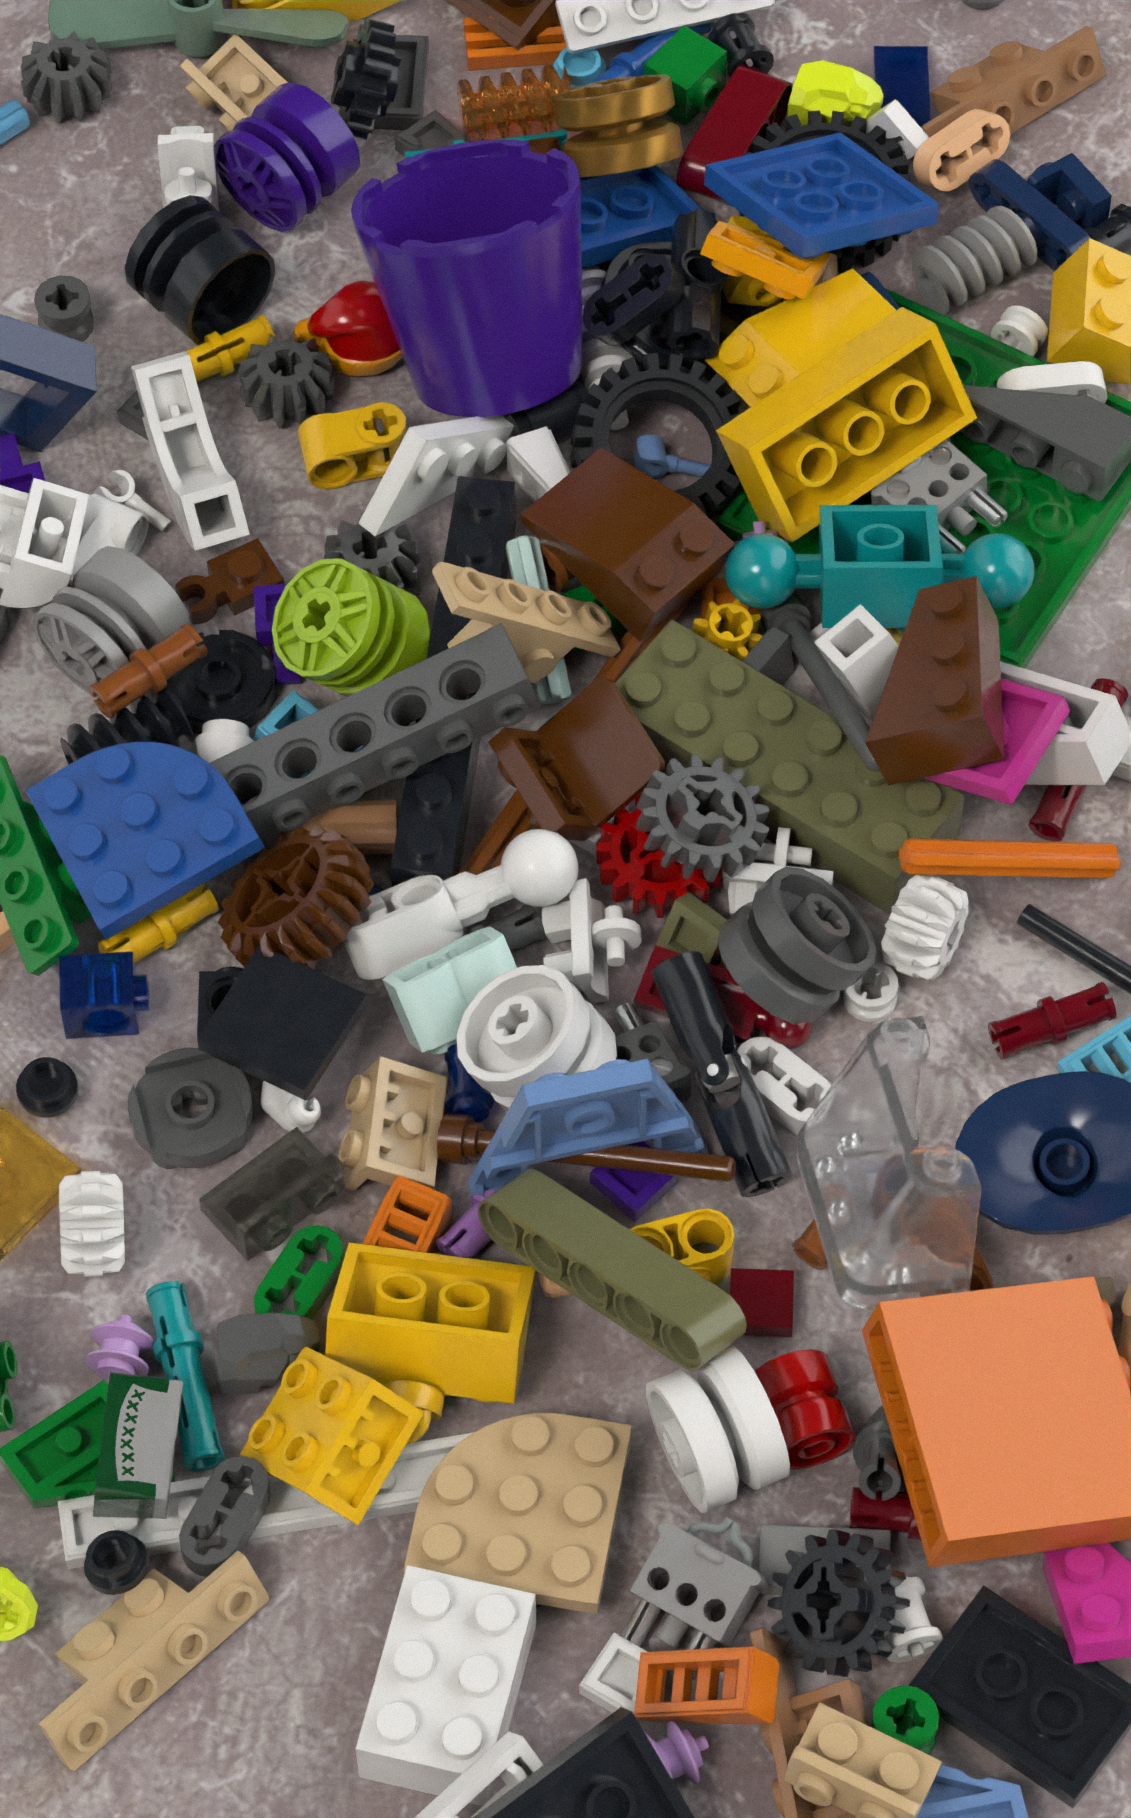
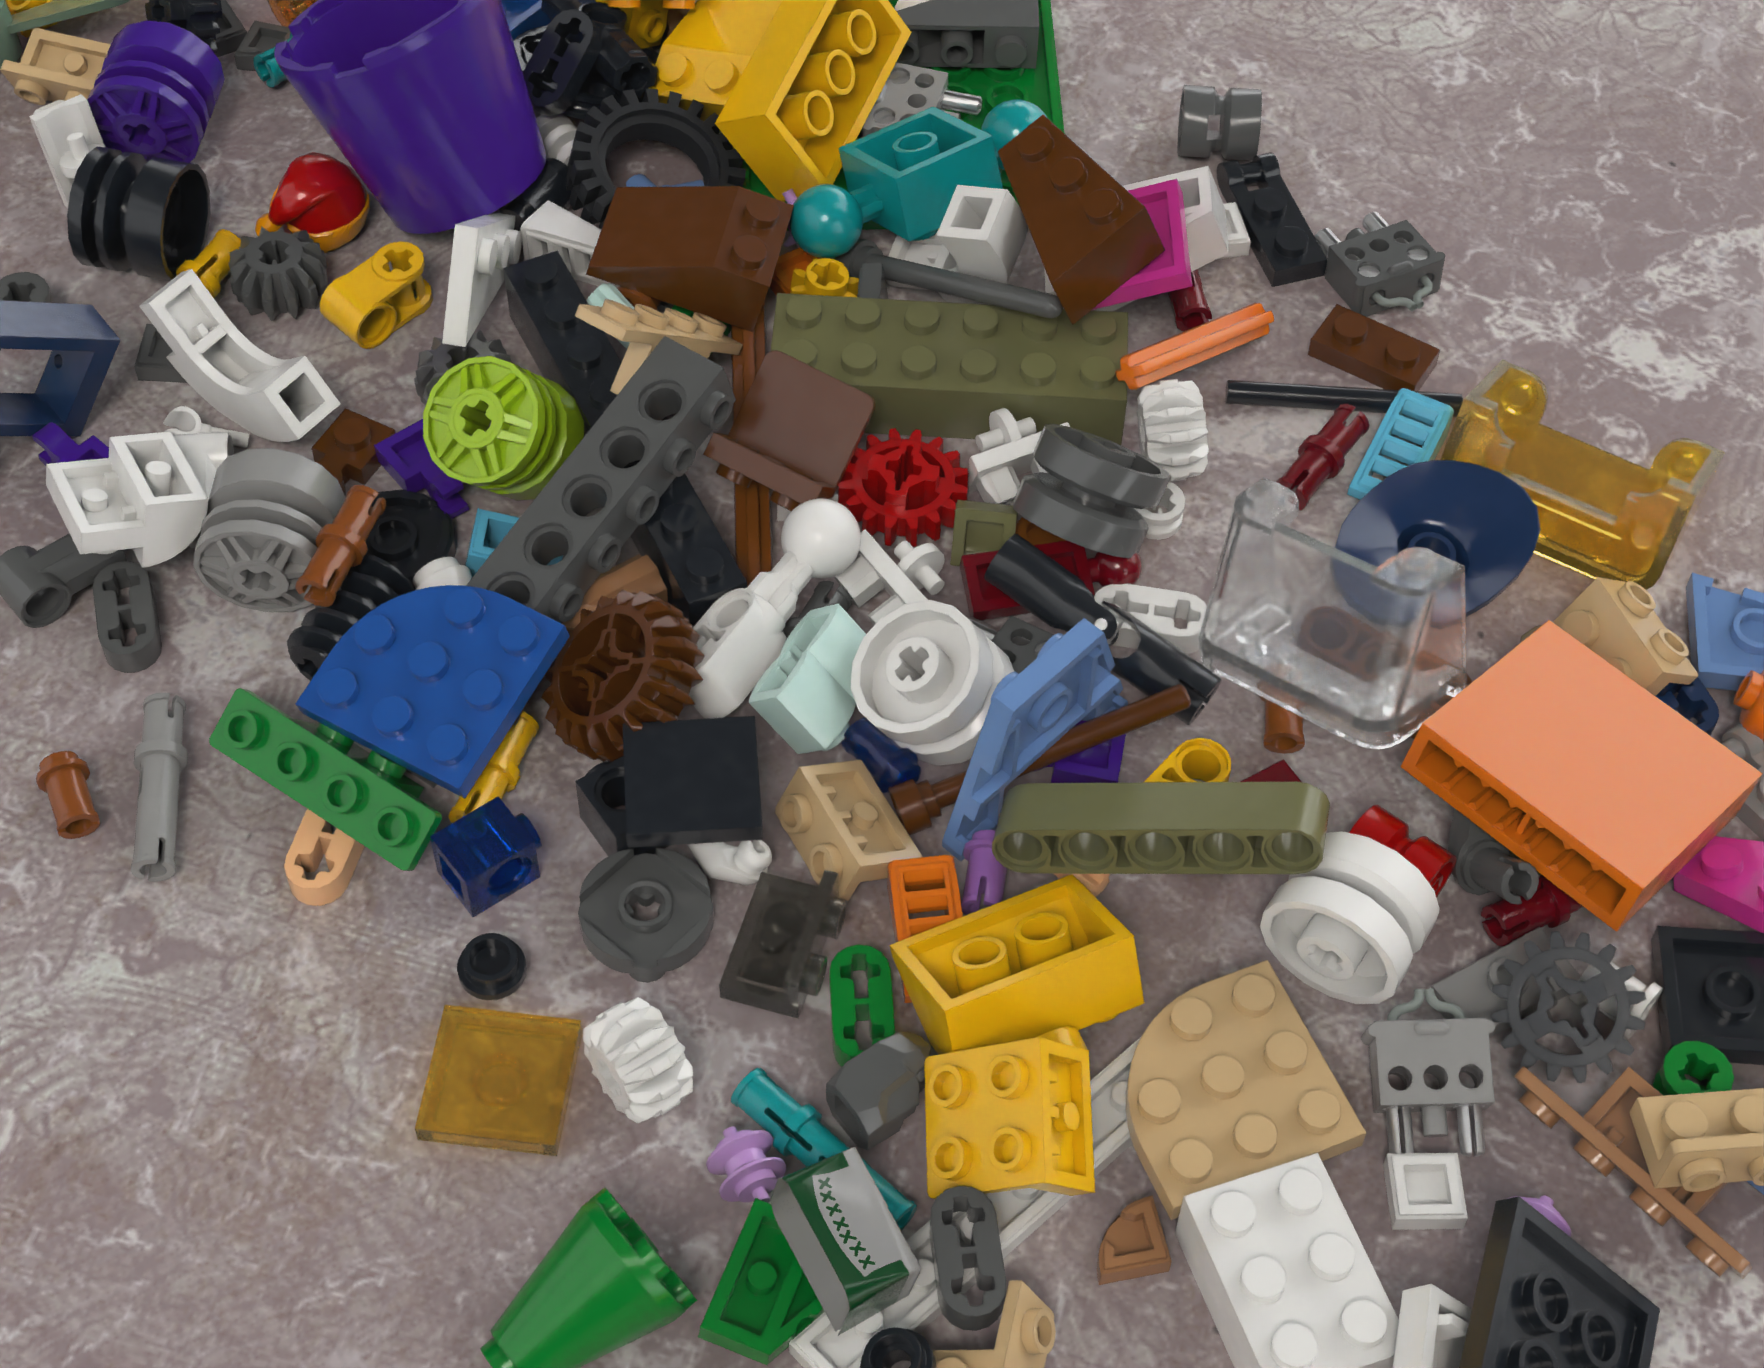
camera: 35 degrees left, 5 degrees down
orange slope [634,1646,779,1724] -> none
dark grey gear [636,754,769,882] -> none
none -> medium nougat tile [1097,1195,1172,1285]

